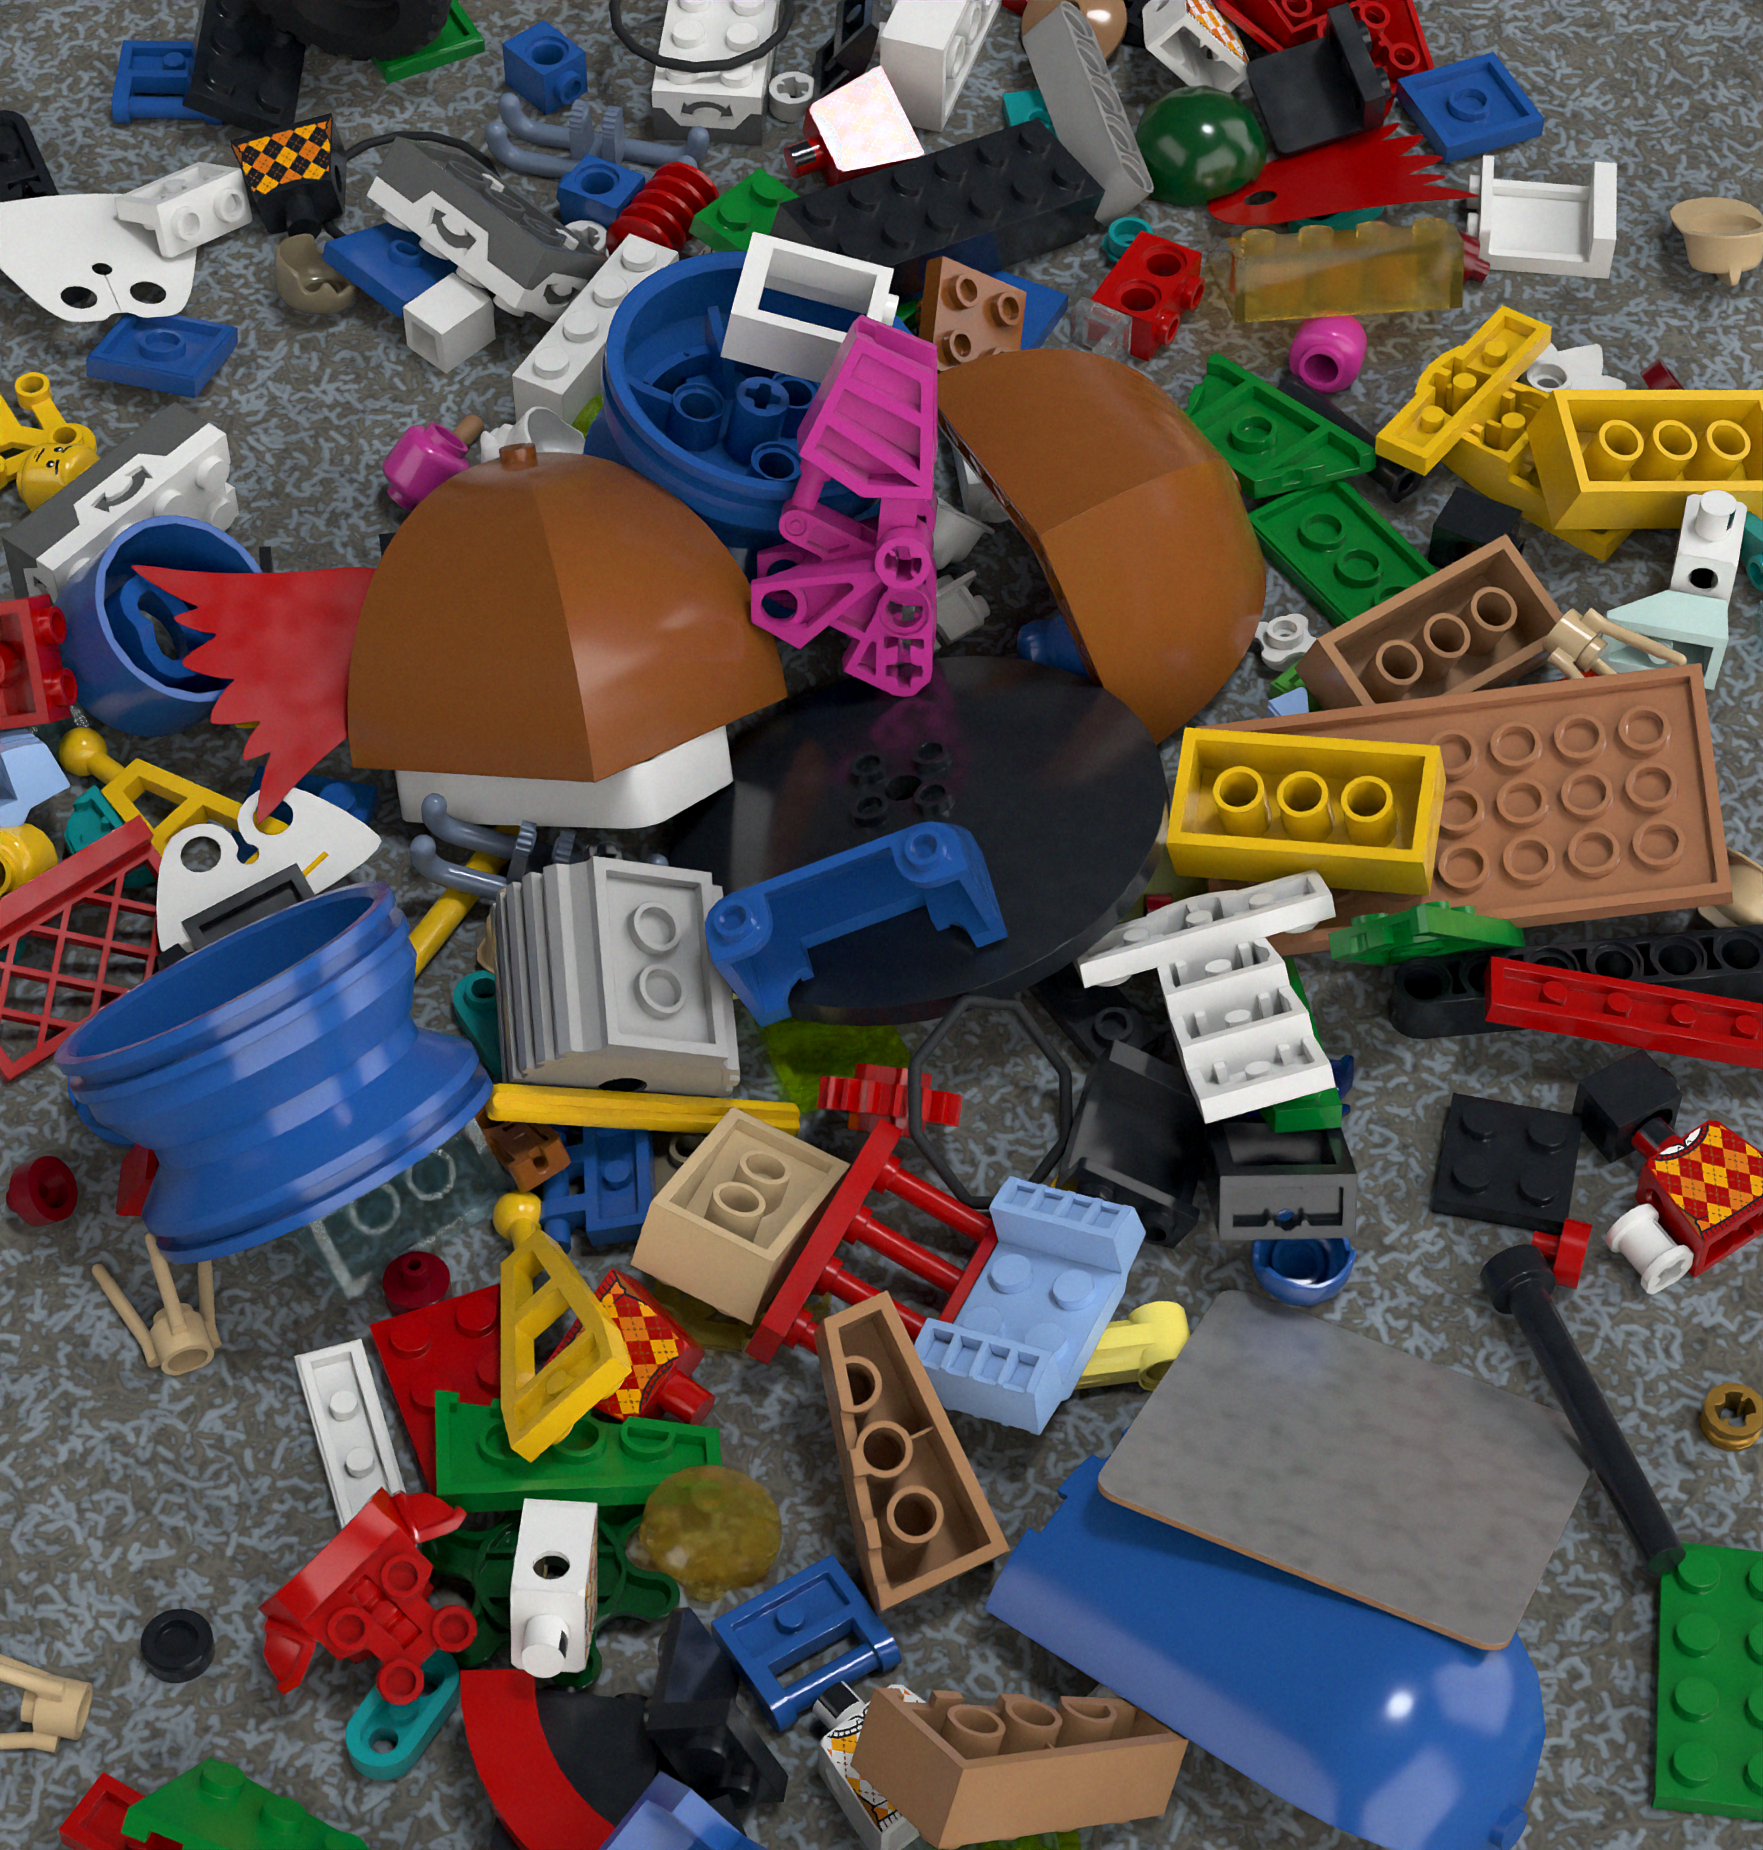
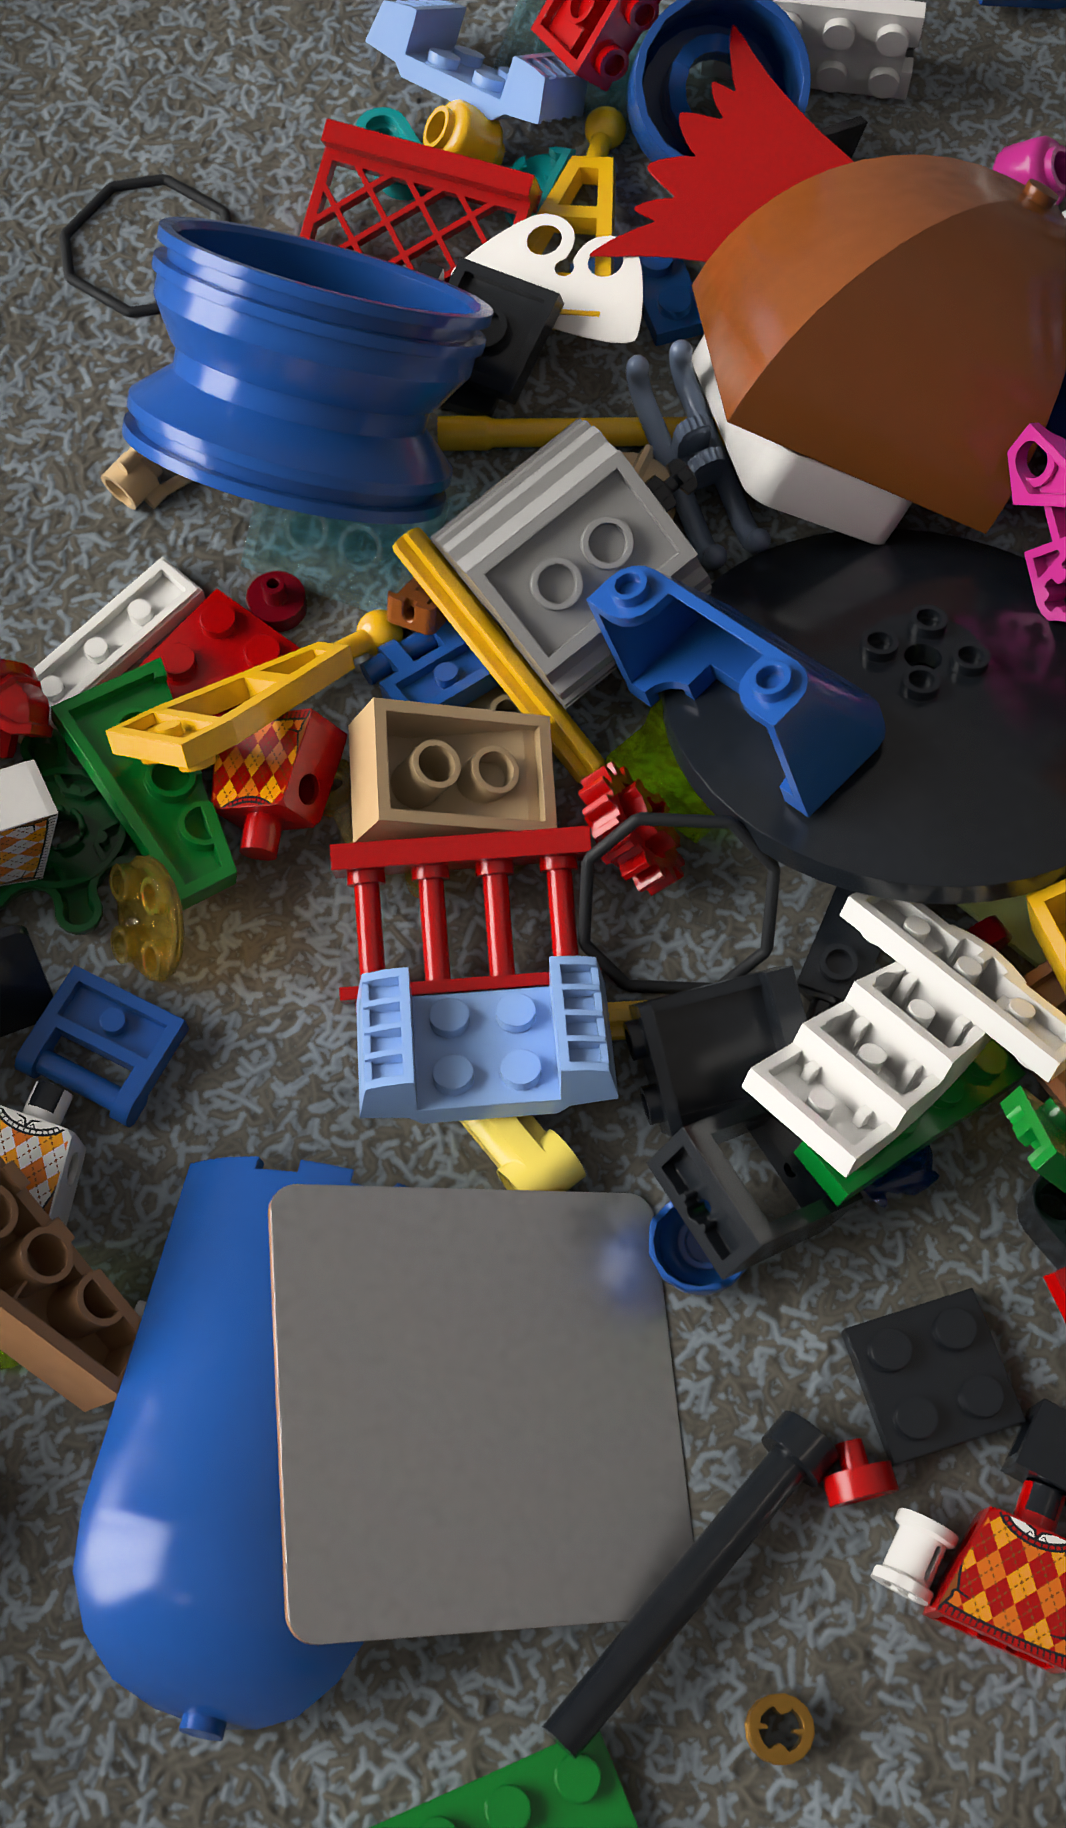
camera: 60 degrees right, 15 degrees up
medium nougat wedge [814,1290,1010,1616] -> none

